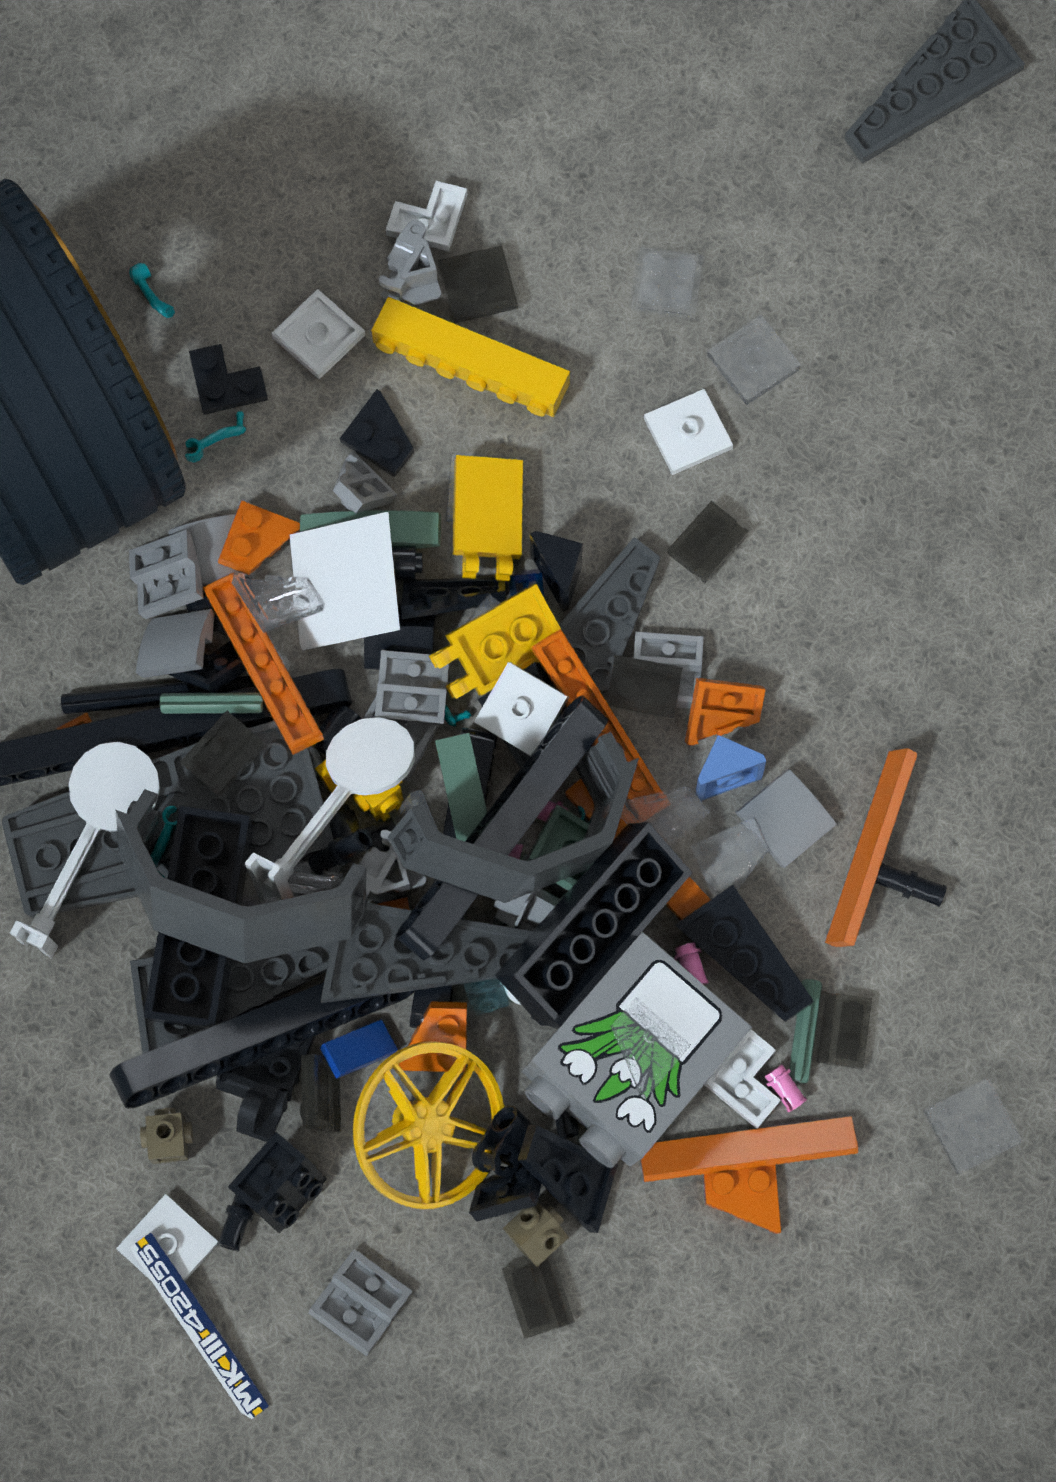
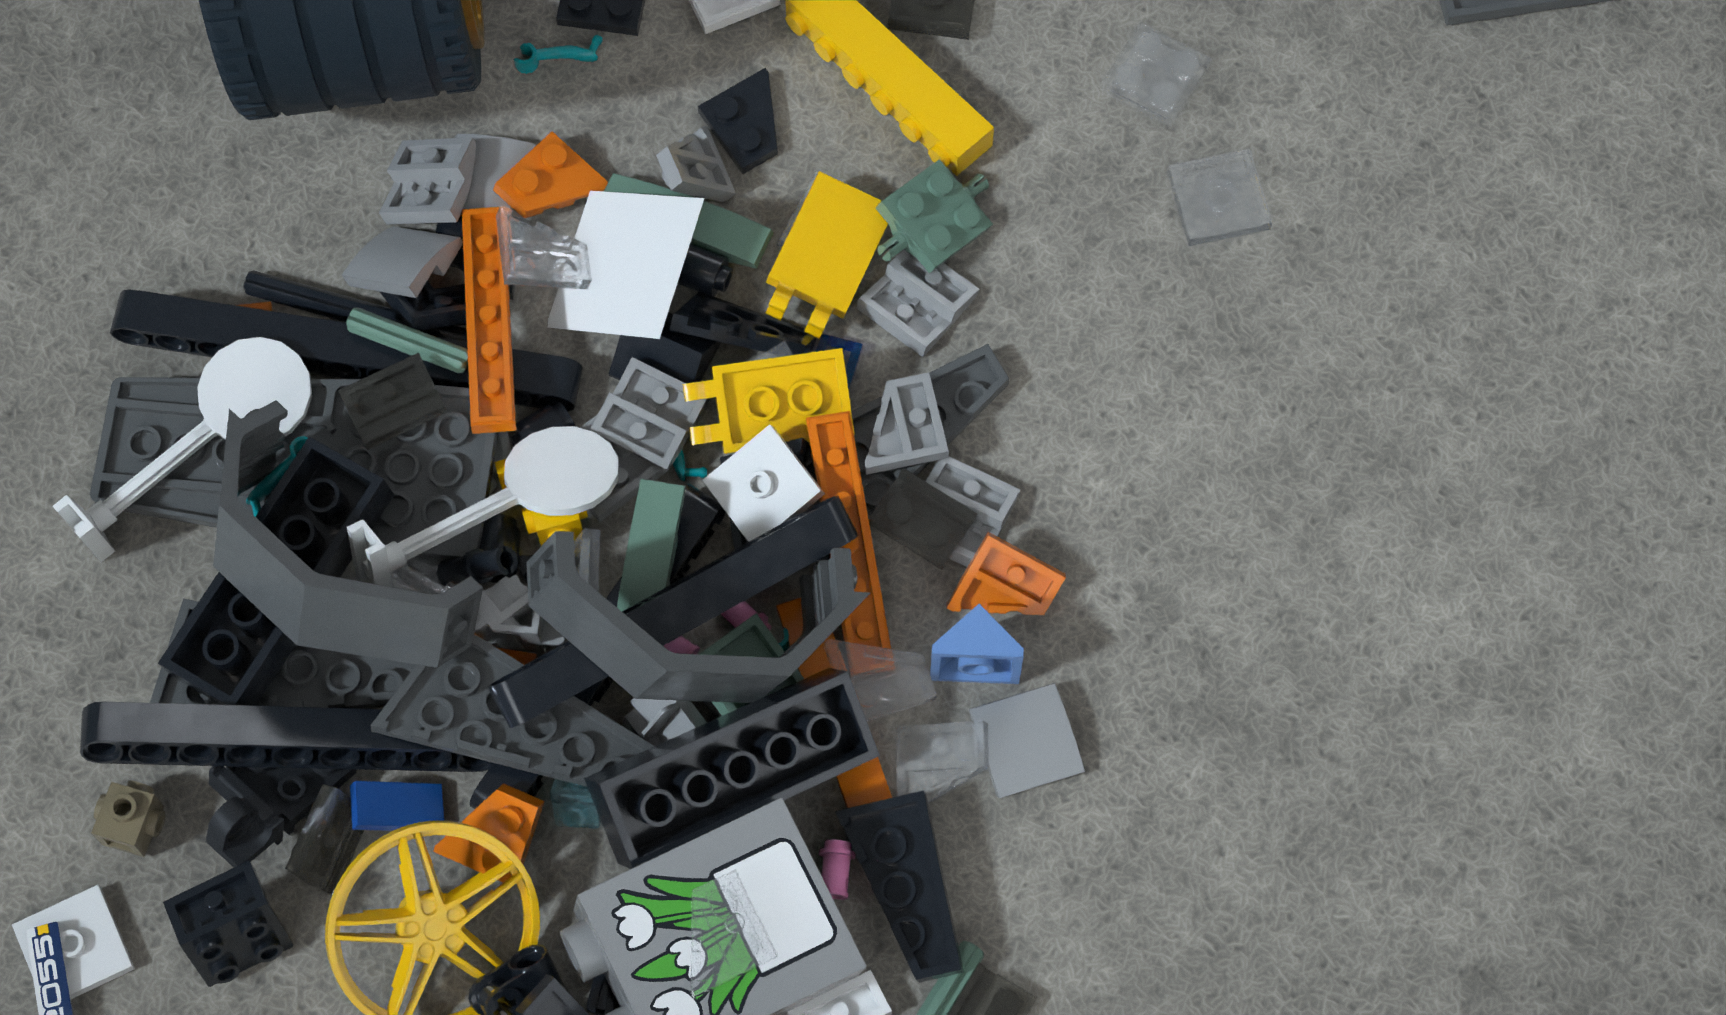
camera: 20 degrees right, 5 degrees down
black pin [217,1195,255,1252] -> none
black slope [530,531,583,612] -> none
white plate [644,389,733,475] -> none
clear smoke plate [667,501,749,583] -> none
orange tile [825,748,917,947] -> none
black pin [875,863,947,907] -> none
none -> light grey slope [856,249,980,357]
none -> light grey wing [865,372,949,475]
none -> sand green plate [876,159,993,274]

